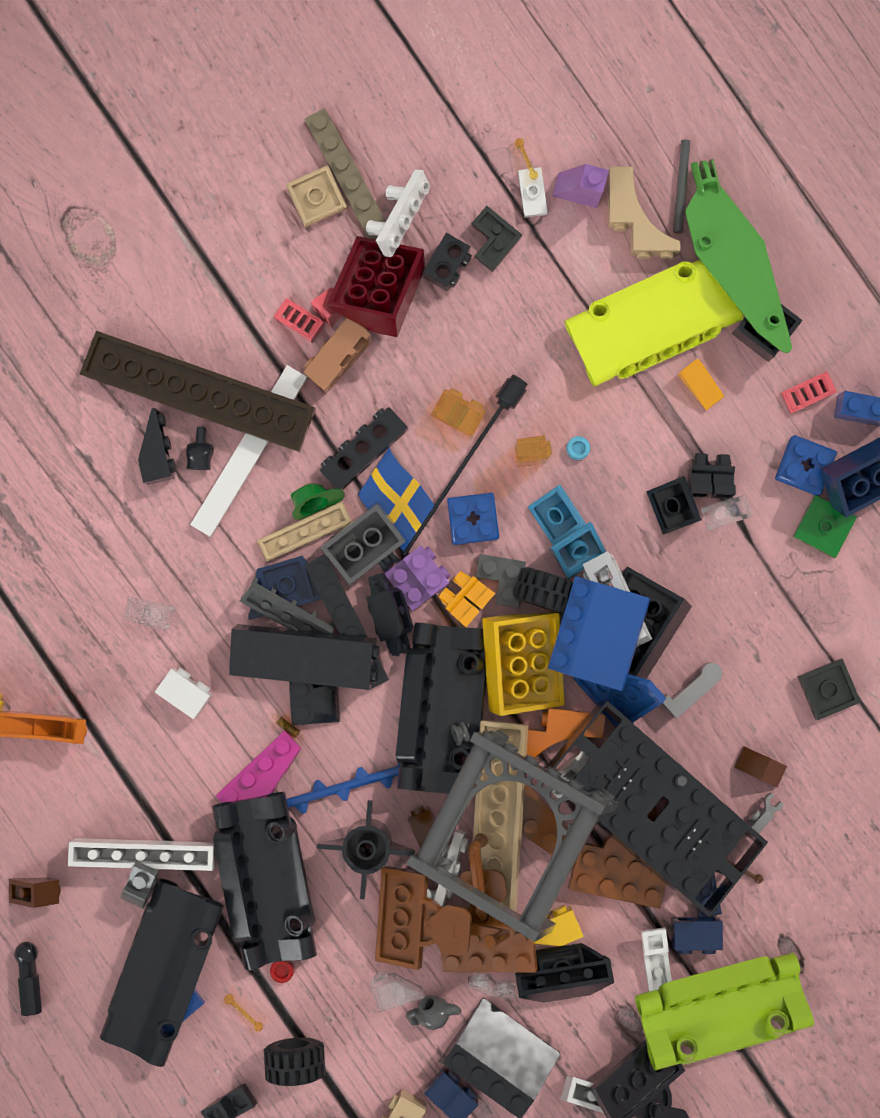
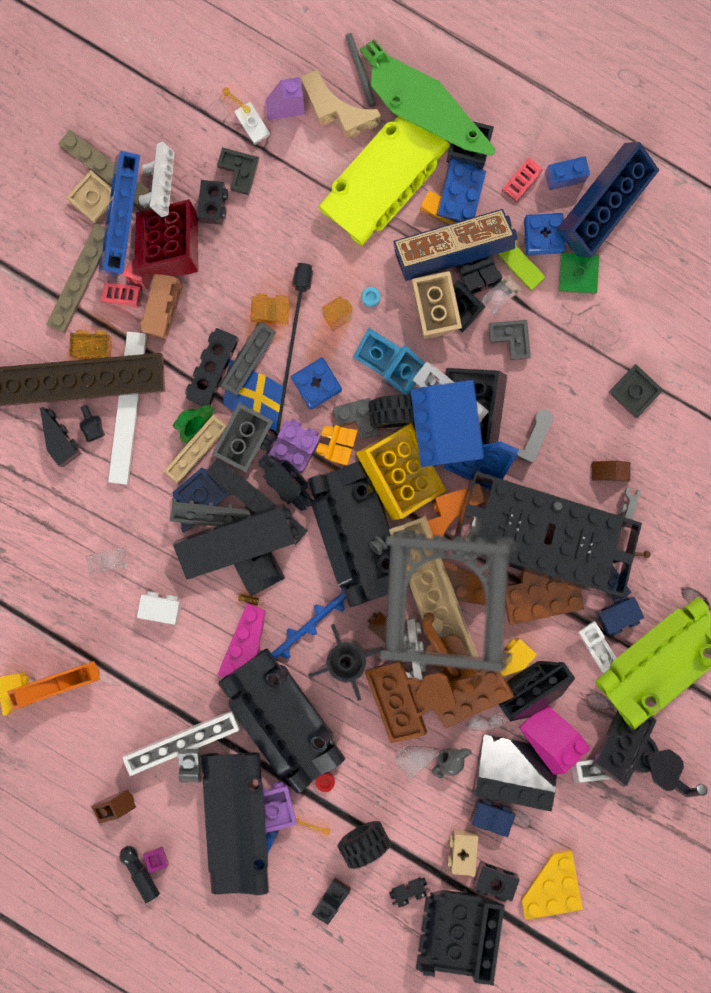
camera: 20 degrees left, 0 degrees up
none -> dark tan plate [46,223,106,334]
none -> clear yellow brick [69,330,112,359]
none -> blue fence [99,151,140,276]
none -> magenta plate [143,846,169,873]
none -> dark grey hinge [218,321,276,396]
none -> medium lavender plate [263,781,297,833]
none -> brick [393,209,518,281]
none -> tan slope [412,271,462,340]
none -> blue plate [436,159,486,222]
none -> dark grey plate [488,320,531,360]
none -> lime tile [496,245,546,291]
none -> dark pink slope [519,706,590,775]

